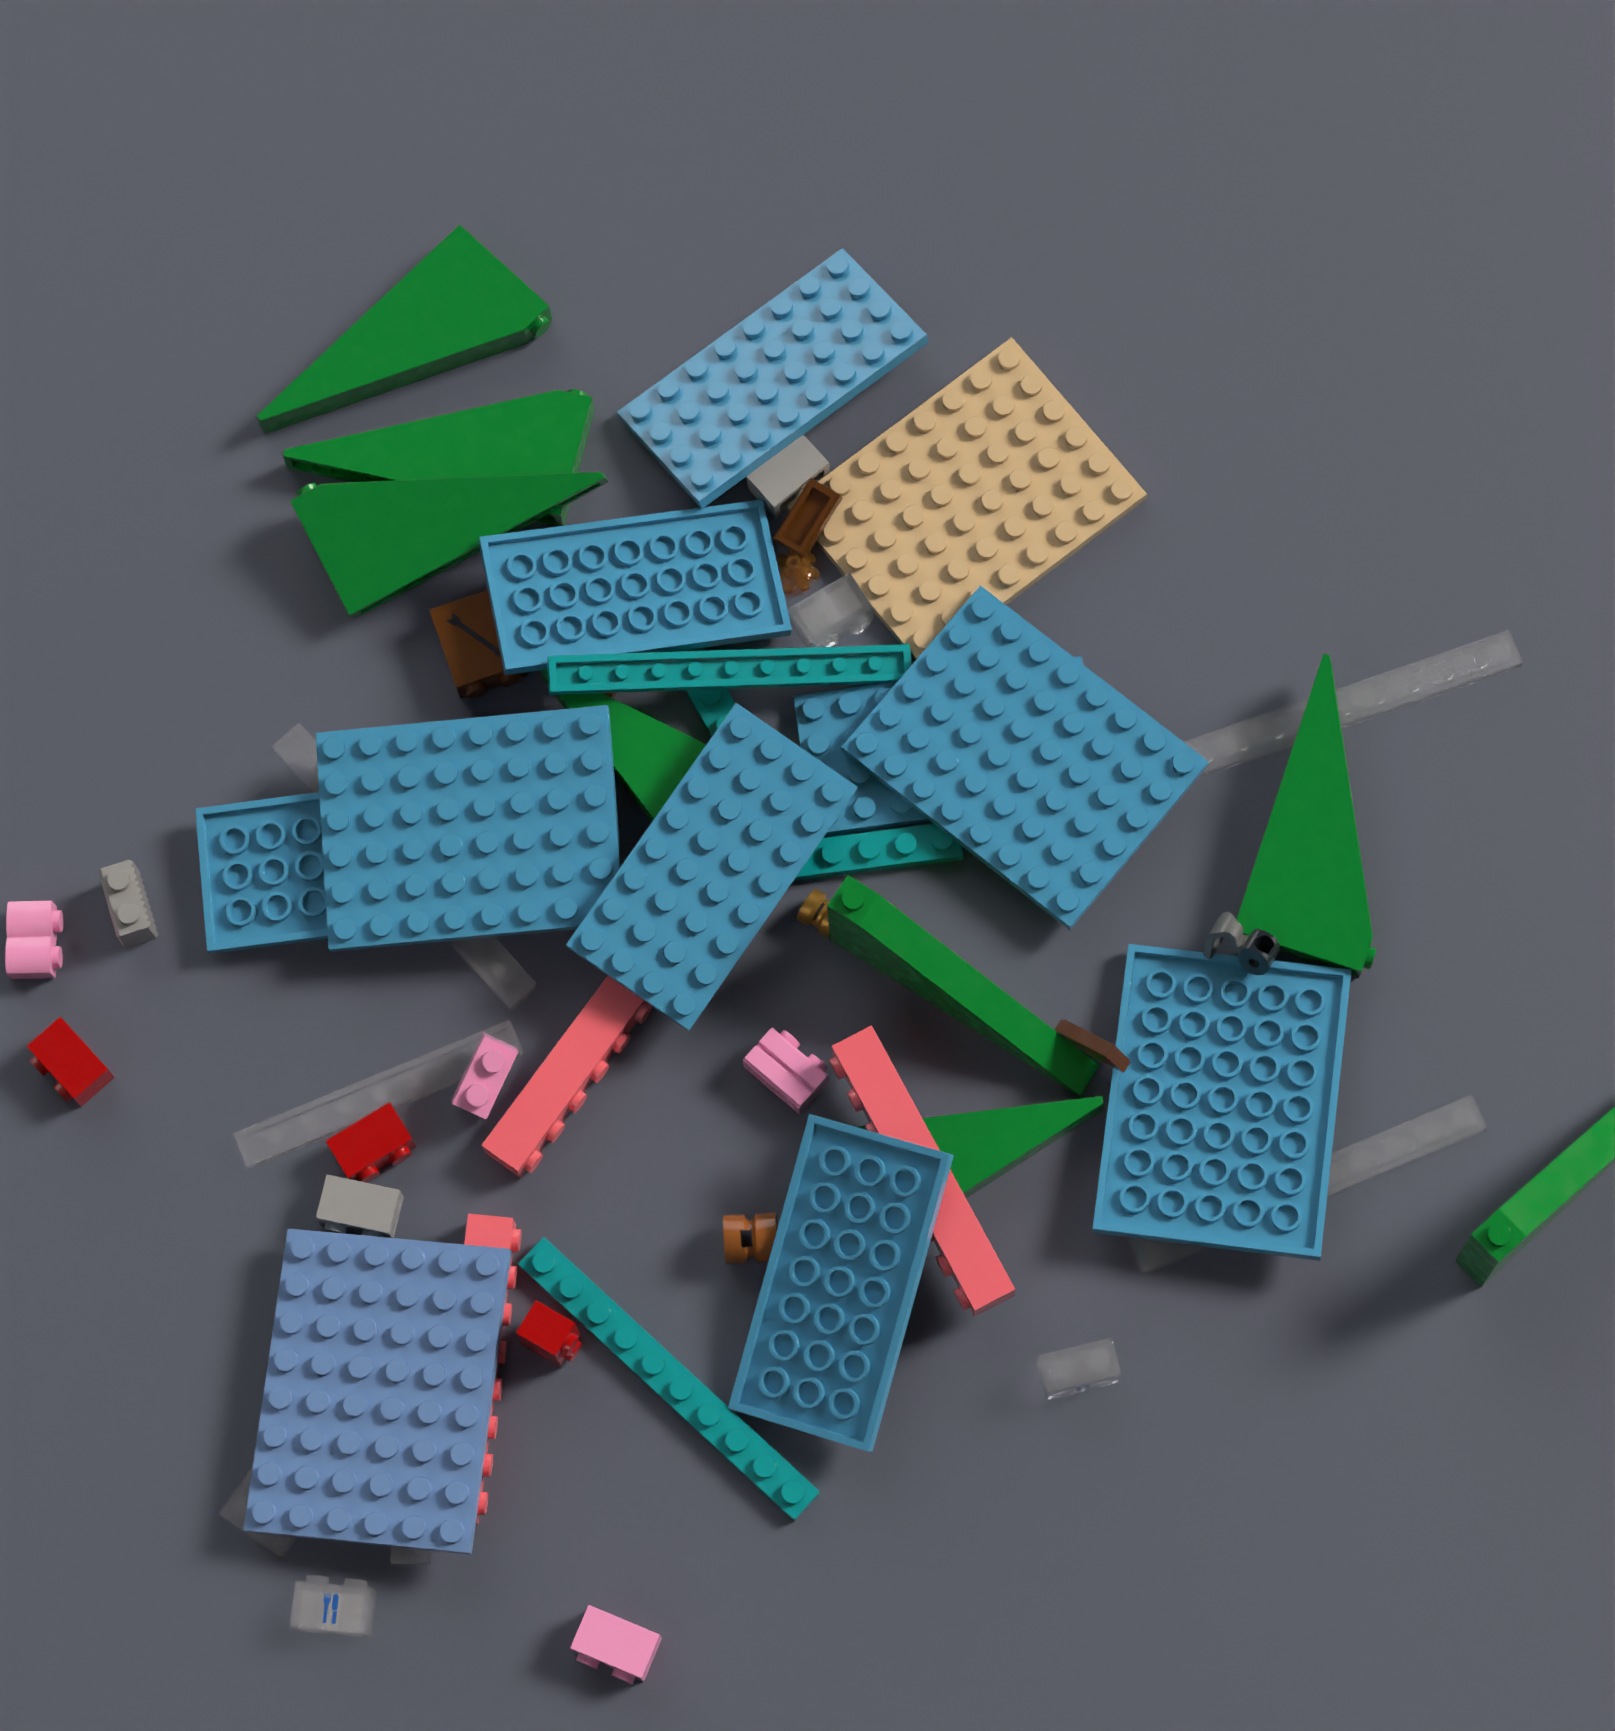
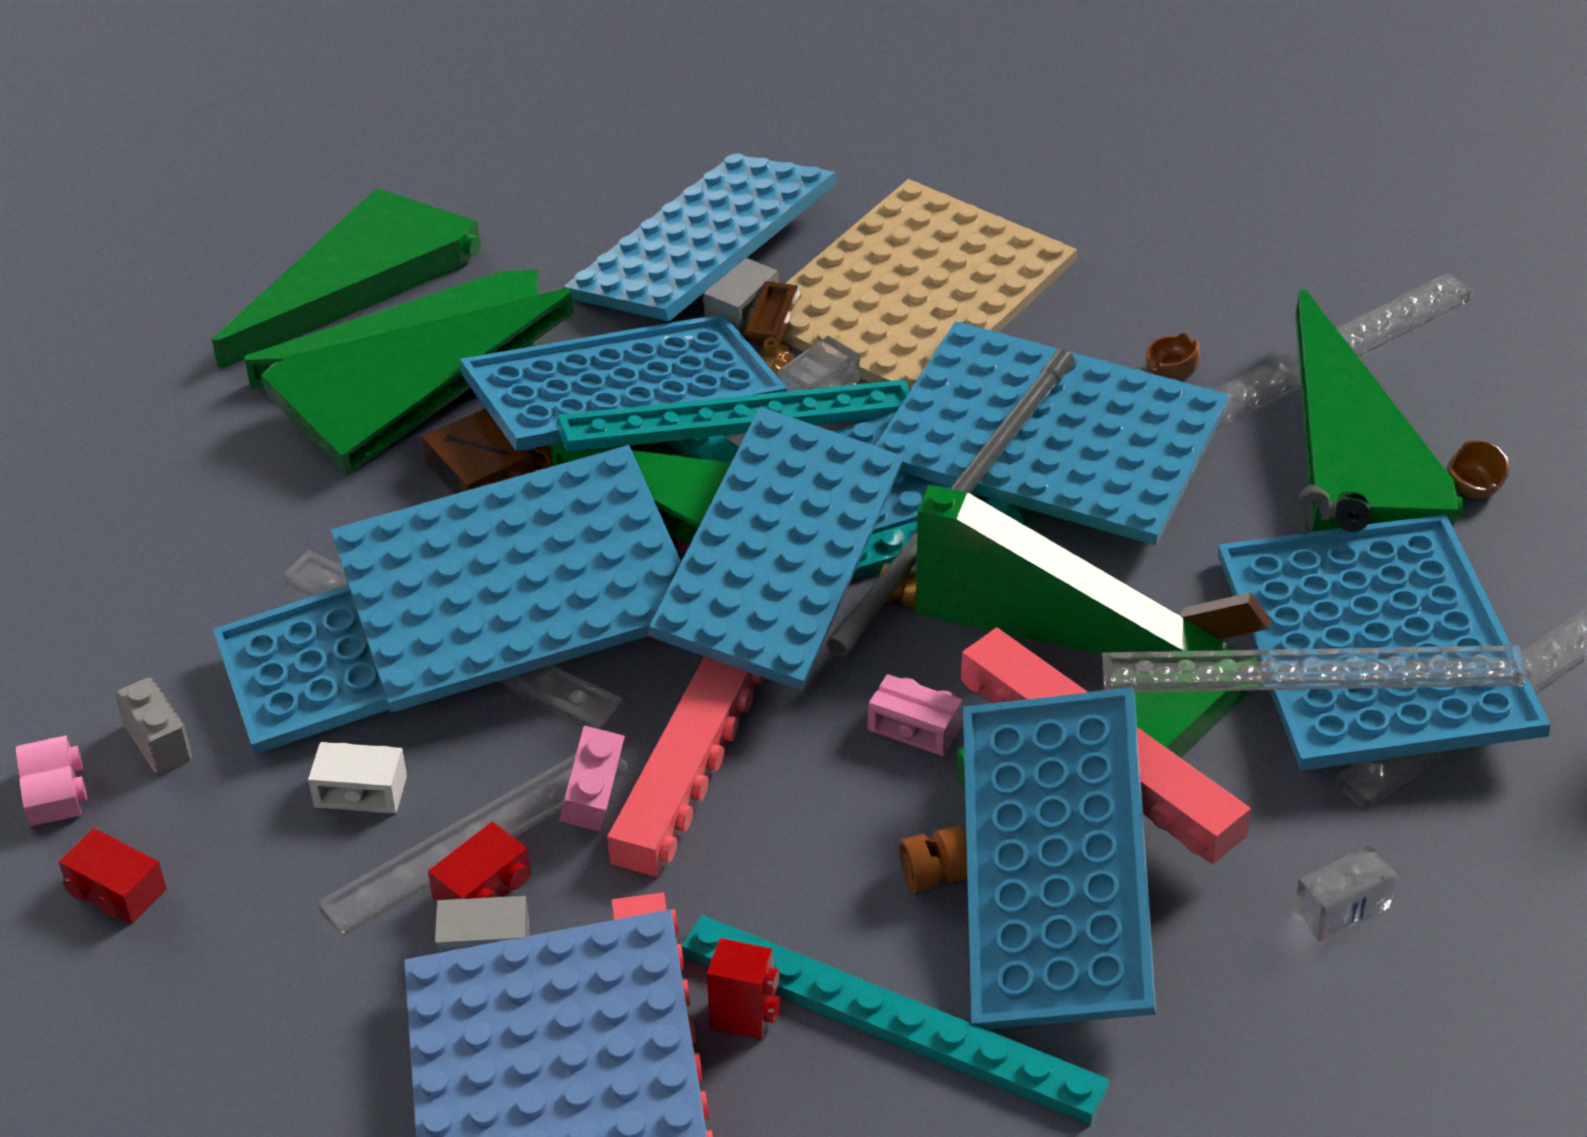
camera: 20 degrees left, 30 degrees down
none -> white brick [308,742,407,814]
none -> dark grey piece [827,349,1075,657]
none -> clear plate [1102,645,1527,692]
none -> dark orange hair [1146,332,1201,381]
none -> dark orange hair [1446,440,1510,500]

